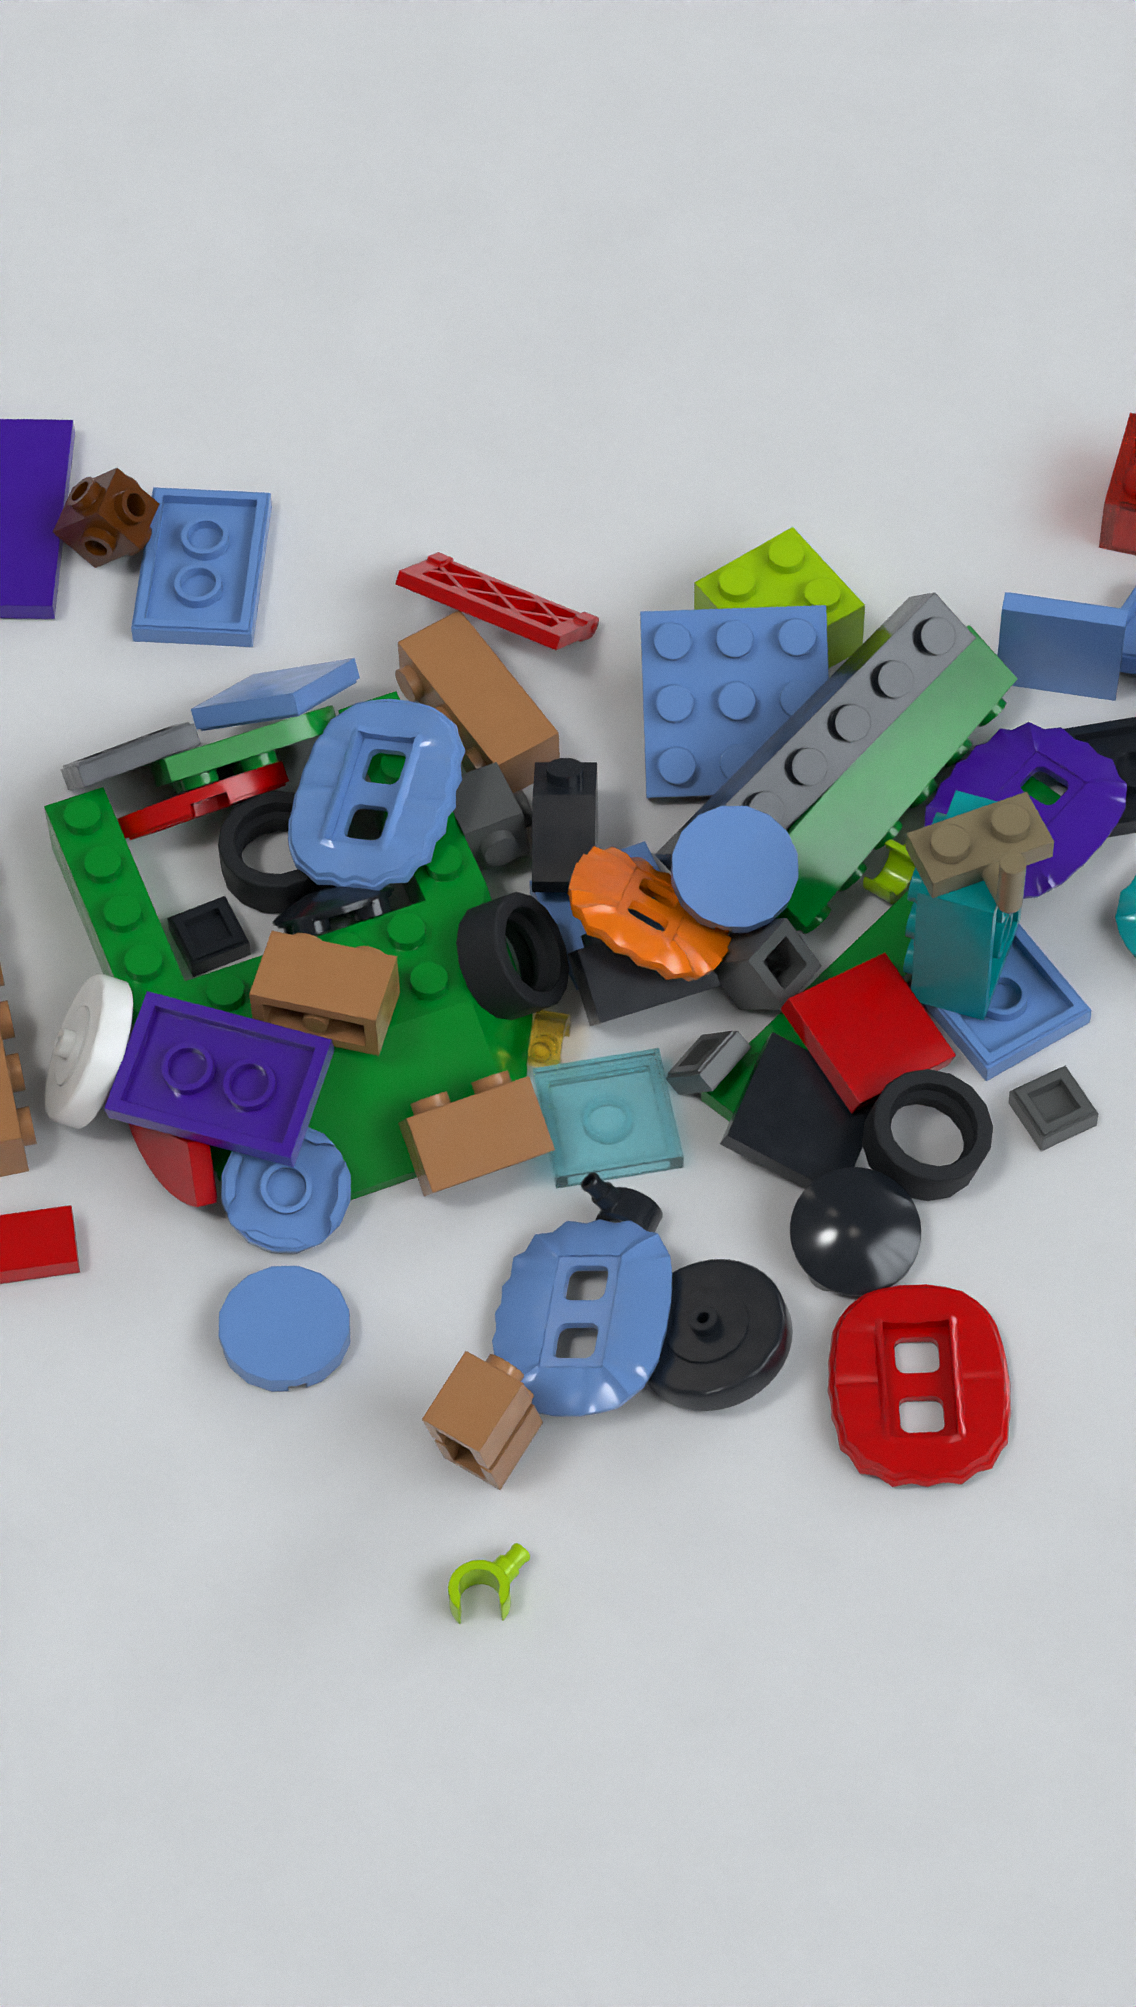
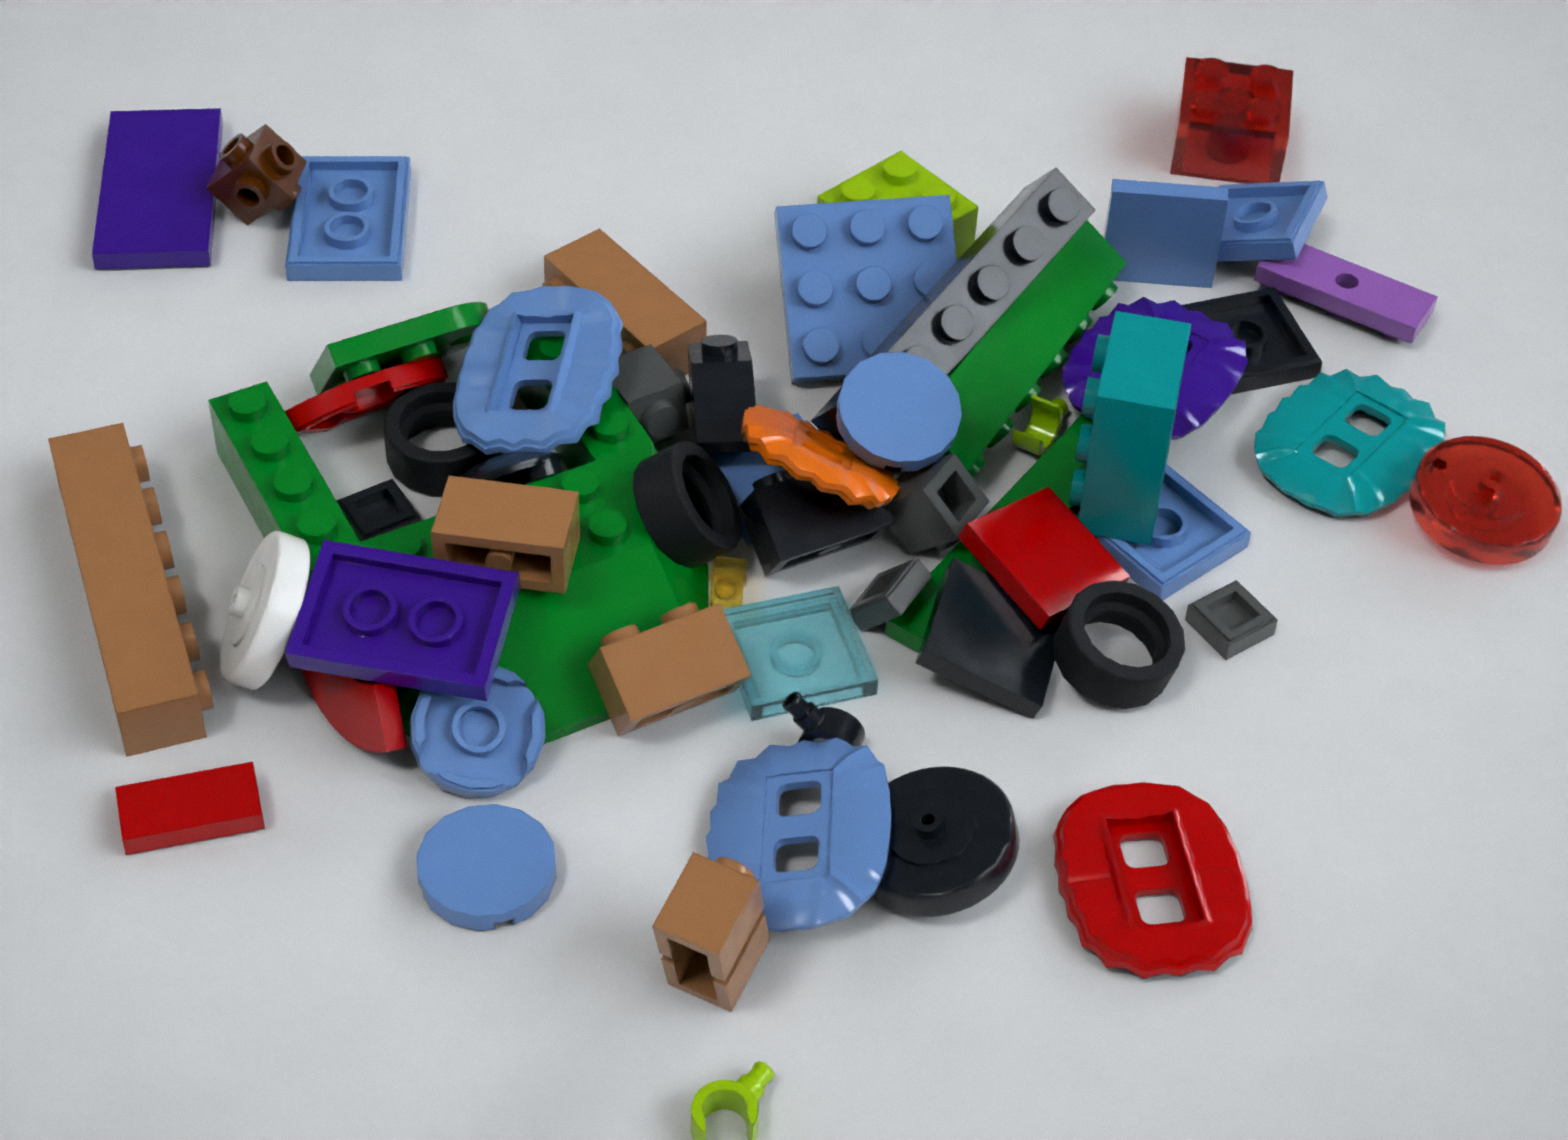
camera: 10 degrees left, 10 degrees down
tile [61,722,201,790] -> none
medium blue tile [191,658,360,731] -> none
red window [395,552,599,650] -> none
black dish [790,1167,921,1296] -> none
dark tan plate [905,792,1054,914] -> none

